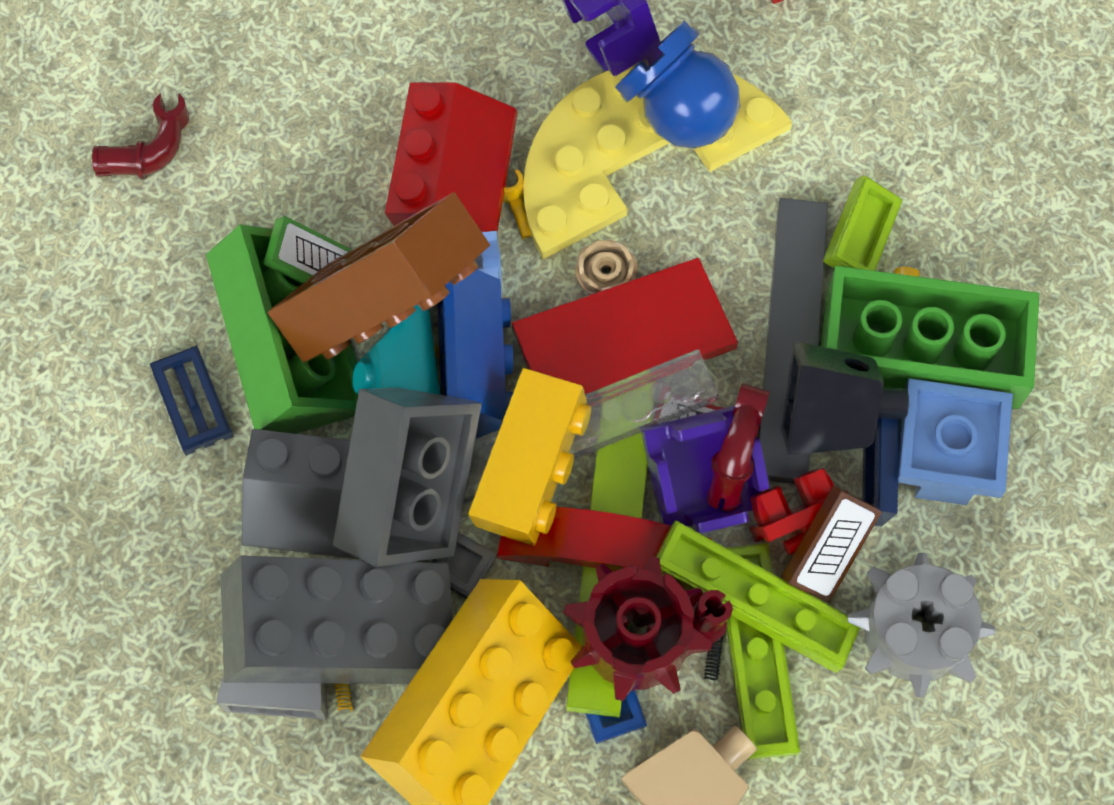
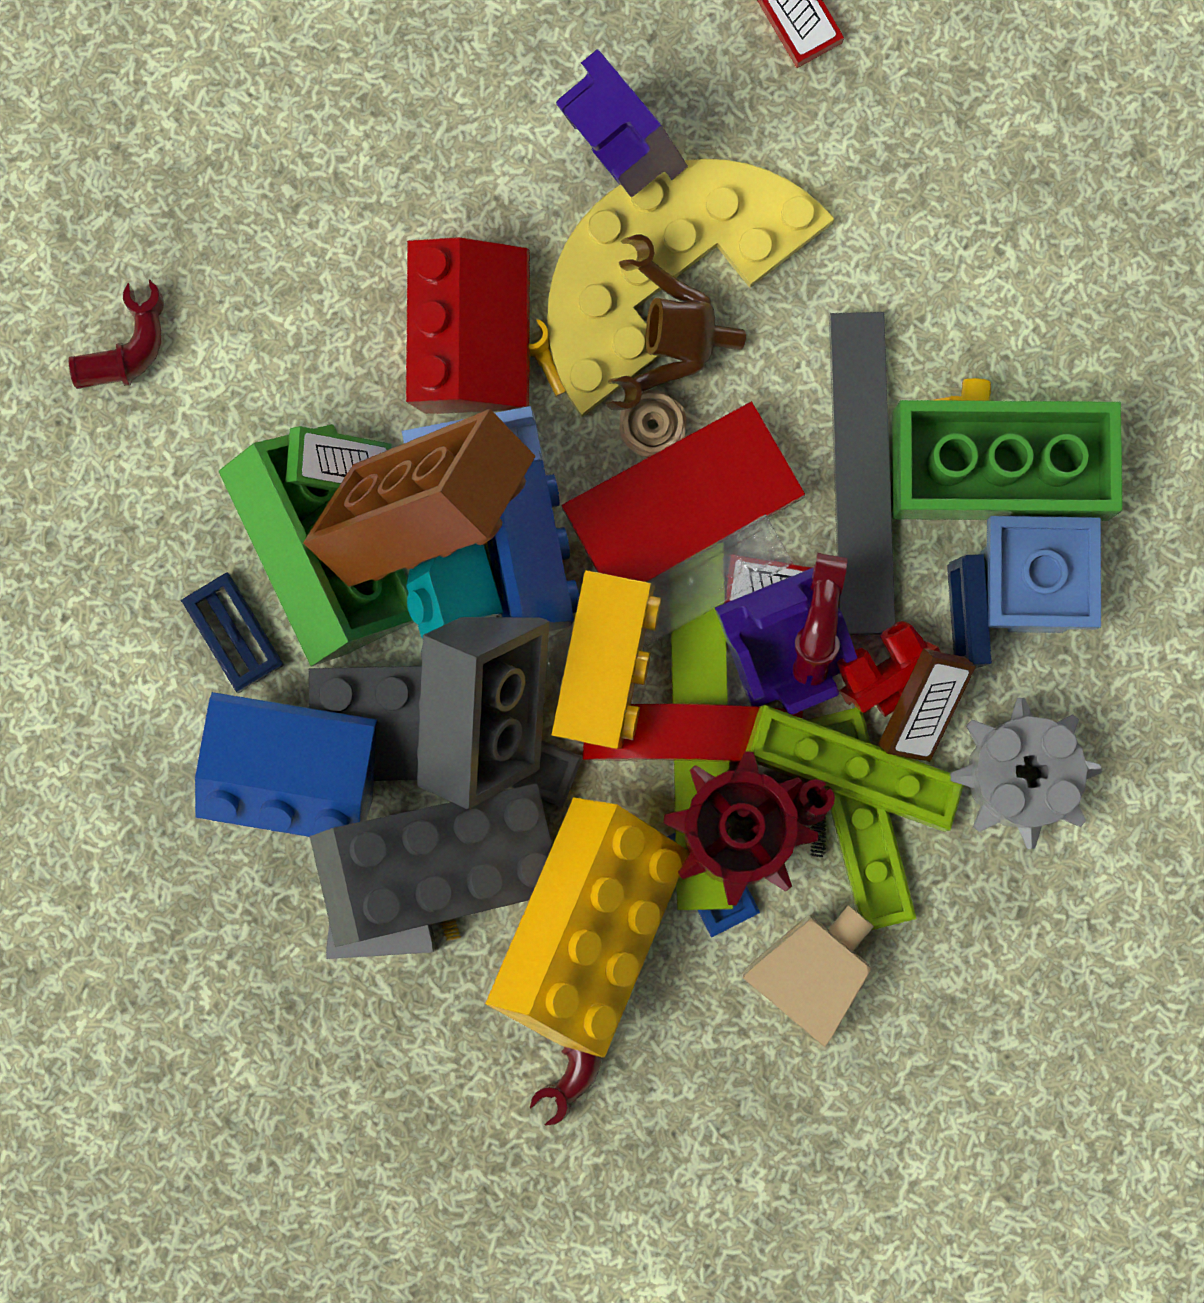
camera: 10 degrees left, 15 degrees up
blue tile [615,20,741,149] -> none
black torso [781,342,909,455] -> none
lime tile [823,175,903,271] -> none
none -> blue slope [195,692,377,837]
none -> reddish brown piece [606,234,746,411]

